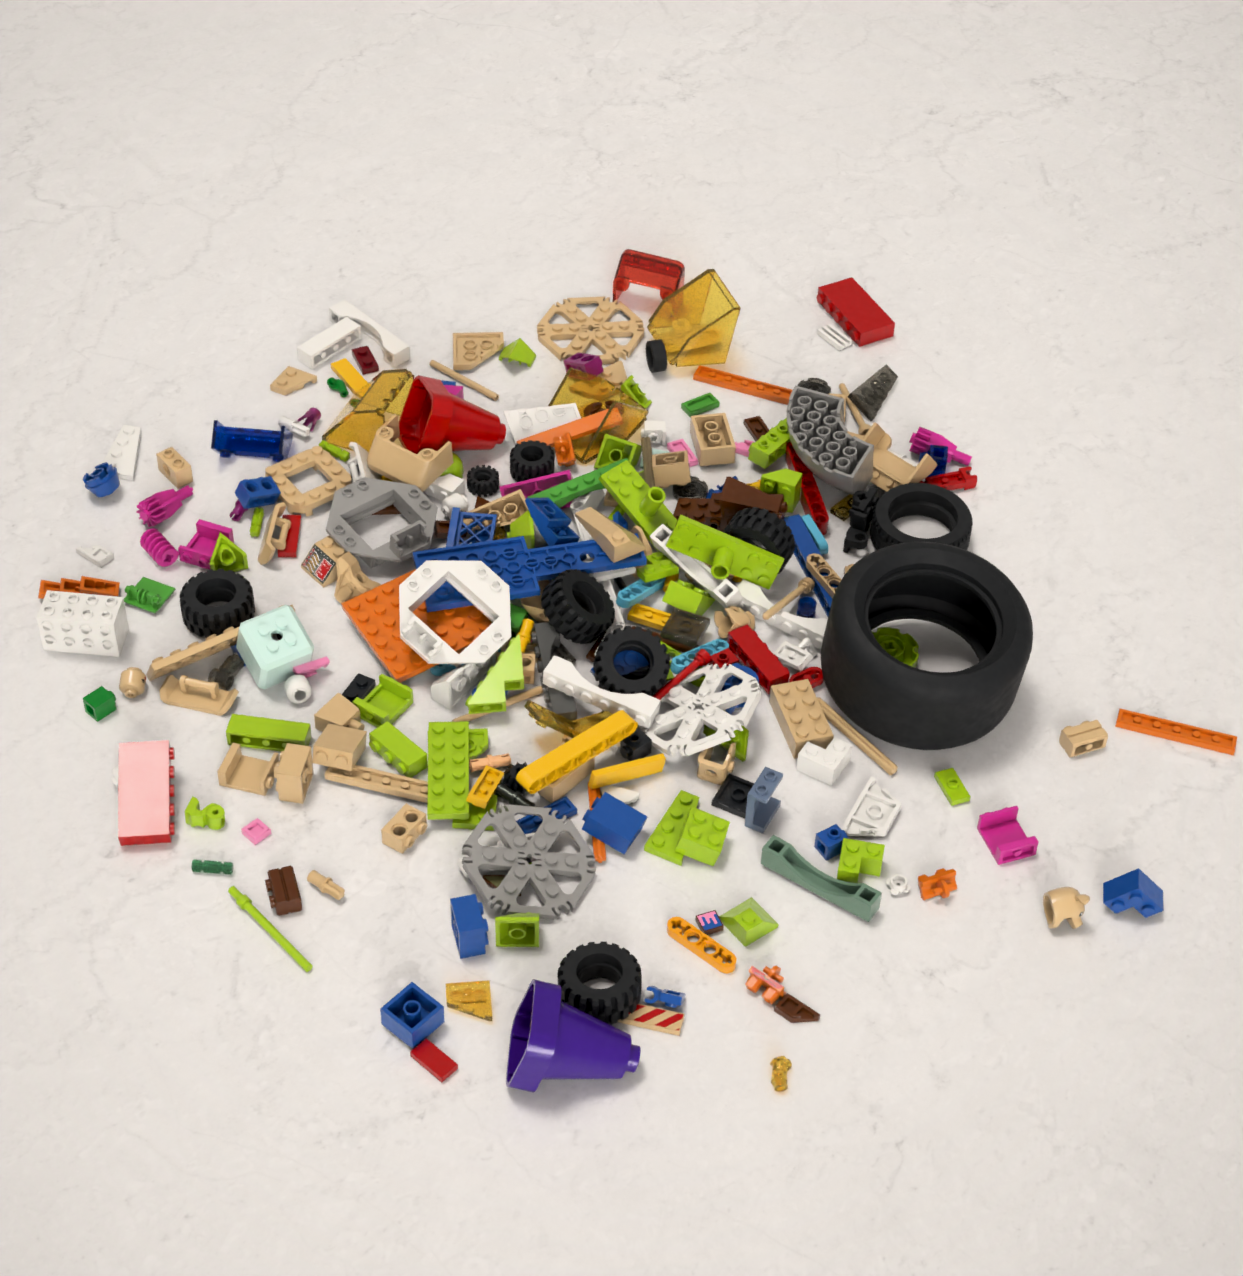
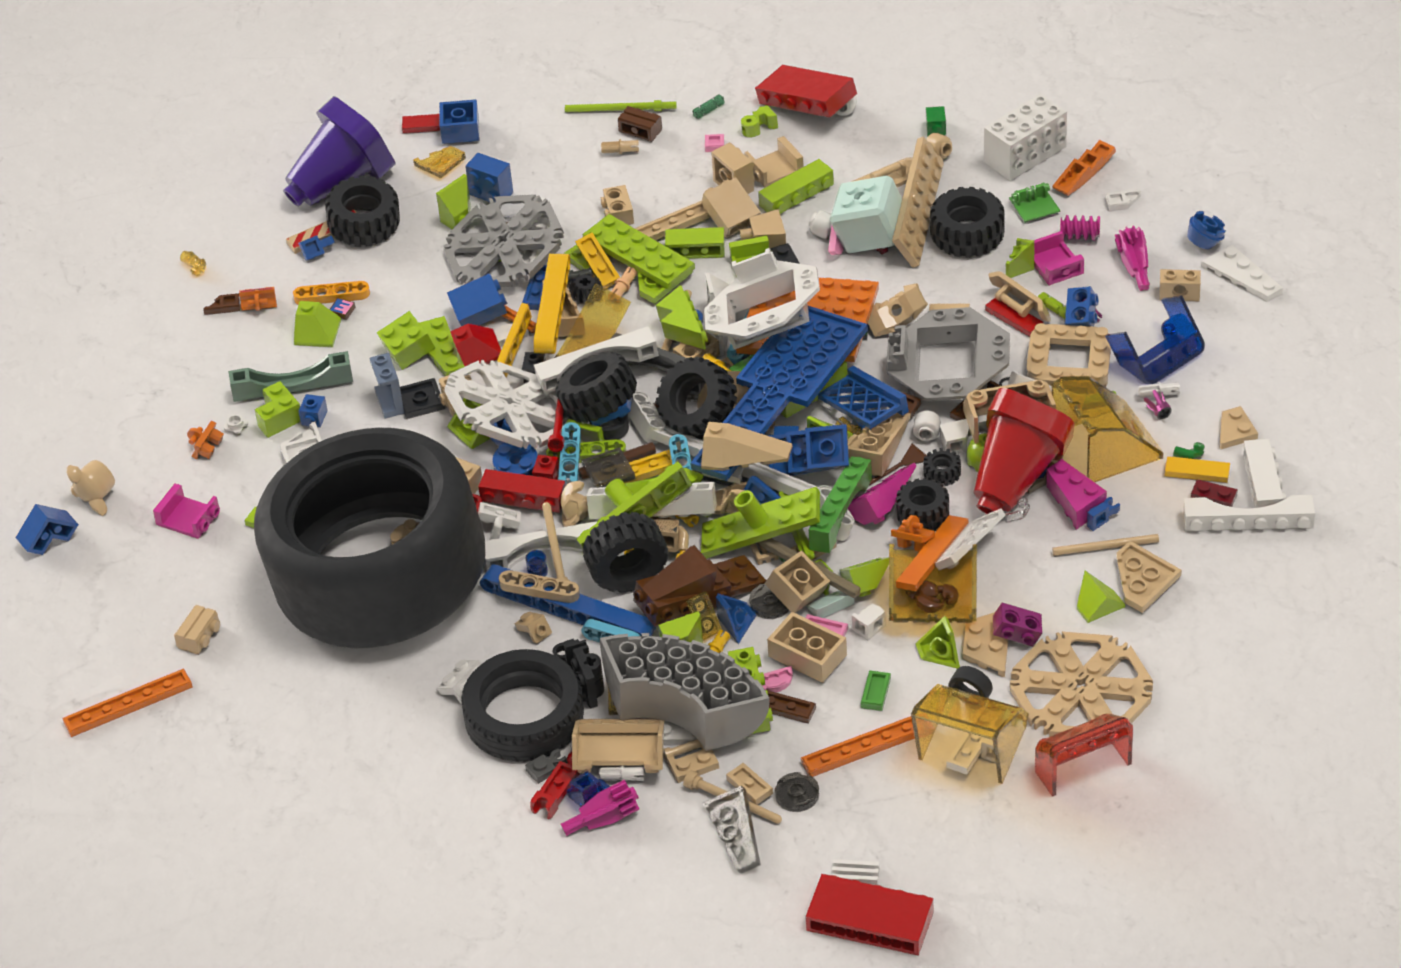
camera: 140 degrees right, 0 degrees up
none -> red slope [450,324,501,367]

